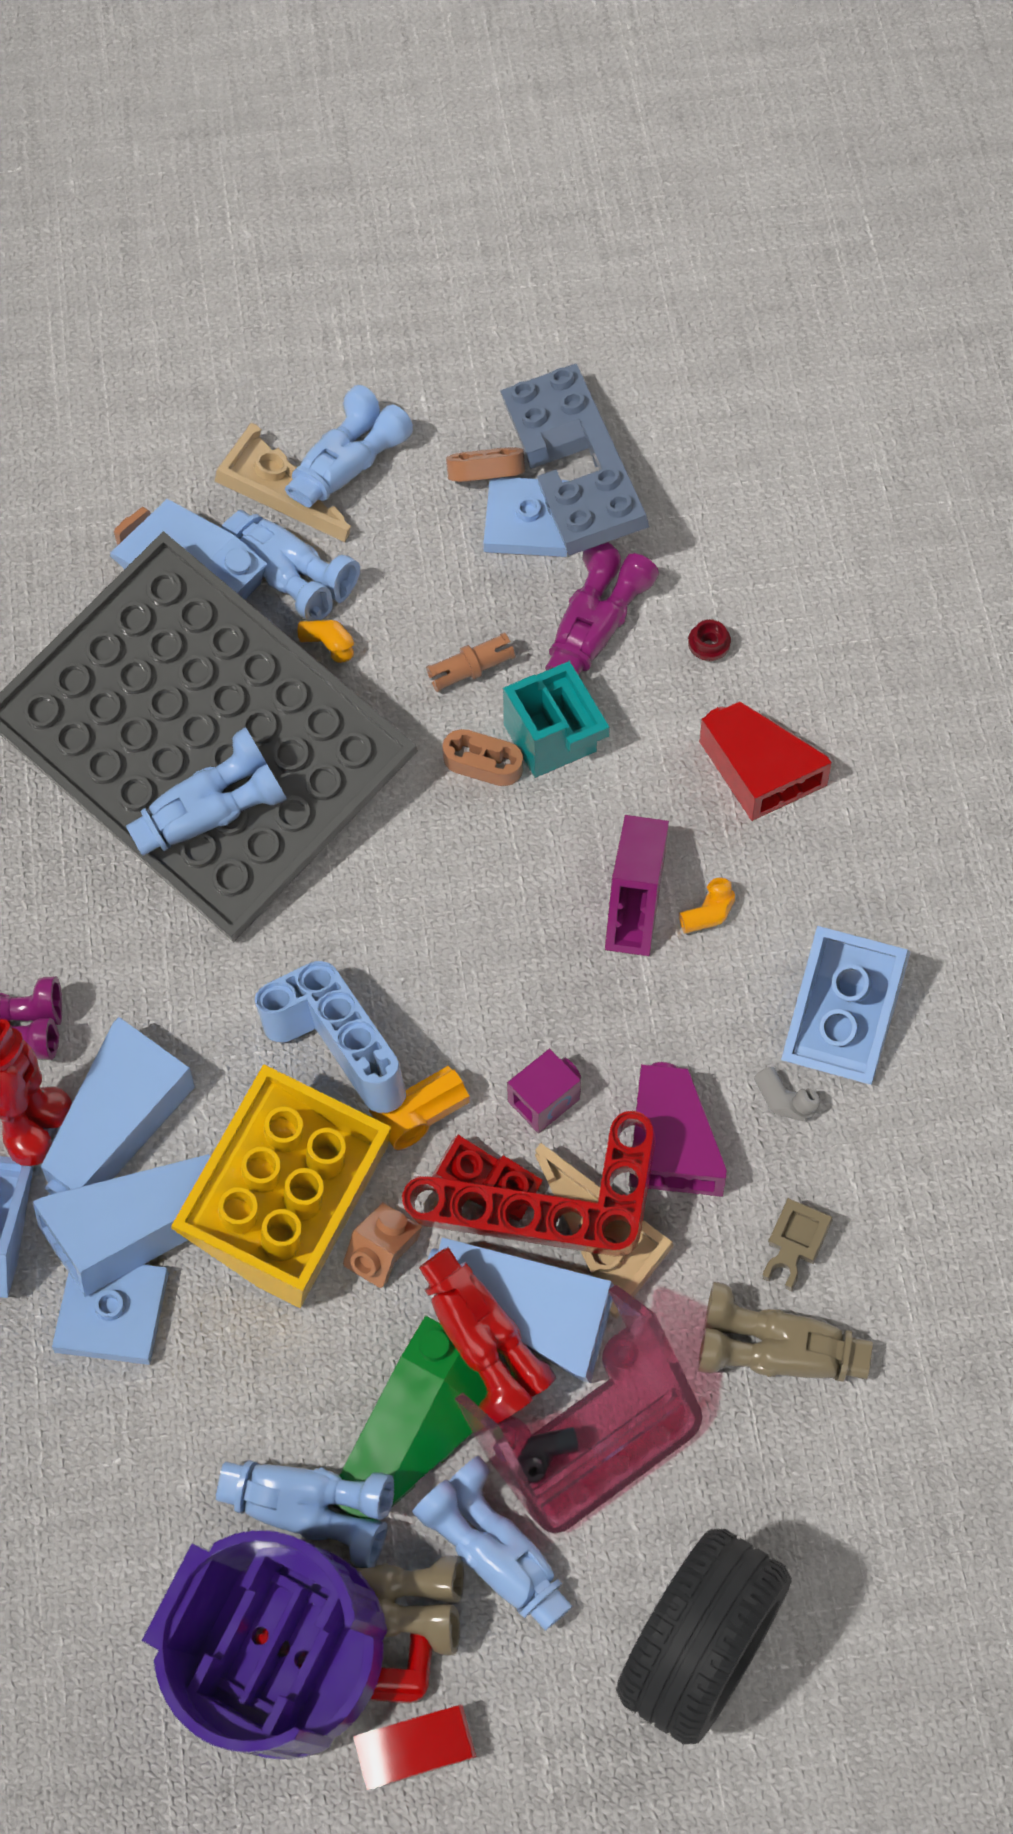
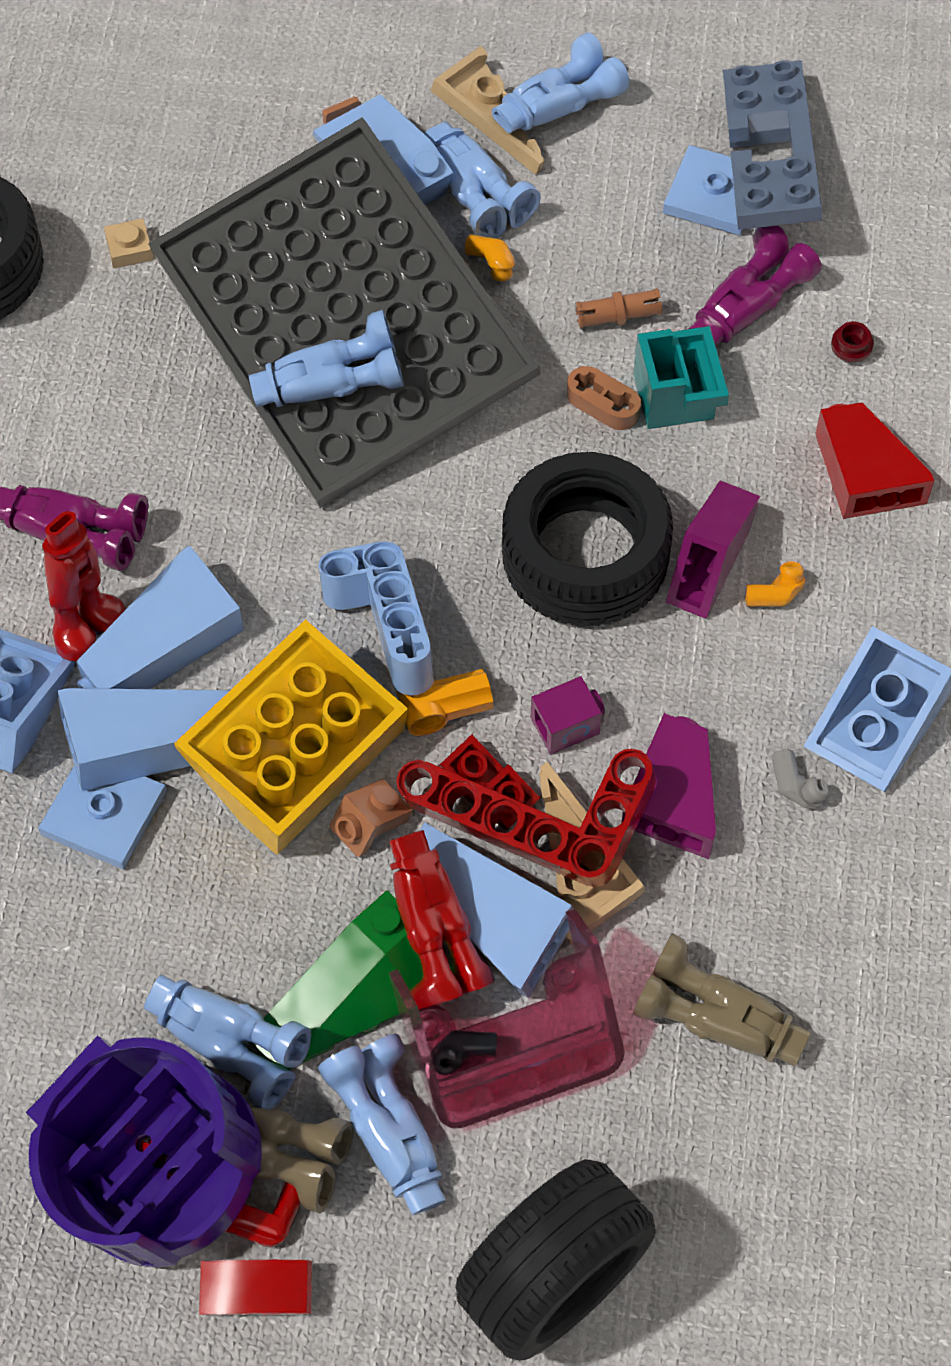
camera: 15 degrees right, 0 degrees up
nougat beam [446,447,525,482] -> none
dark tan plate [762,1198,833,1291] -> none
none -> black tyre [502,452,673,626]

